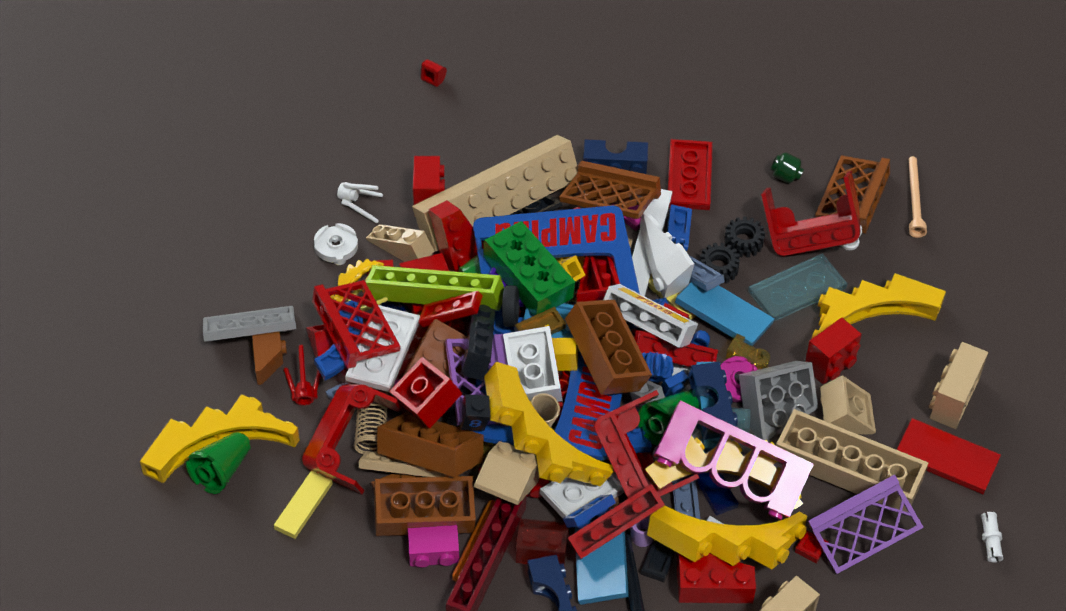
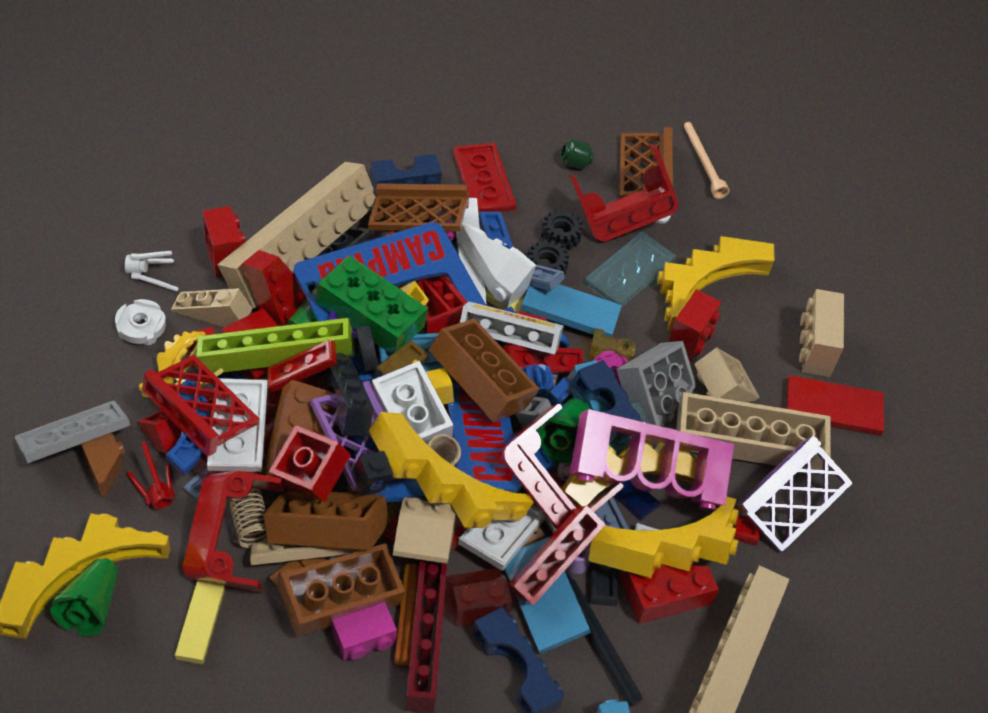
camera: 25 degrees left, 0 degrees up
red brick [421,59,447,87] -> none
blue plate [563,494,616,529] -> none
white pin [981,512,1004,563] -> none

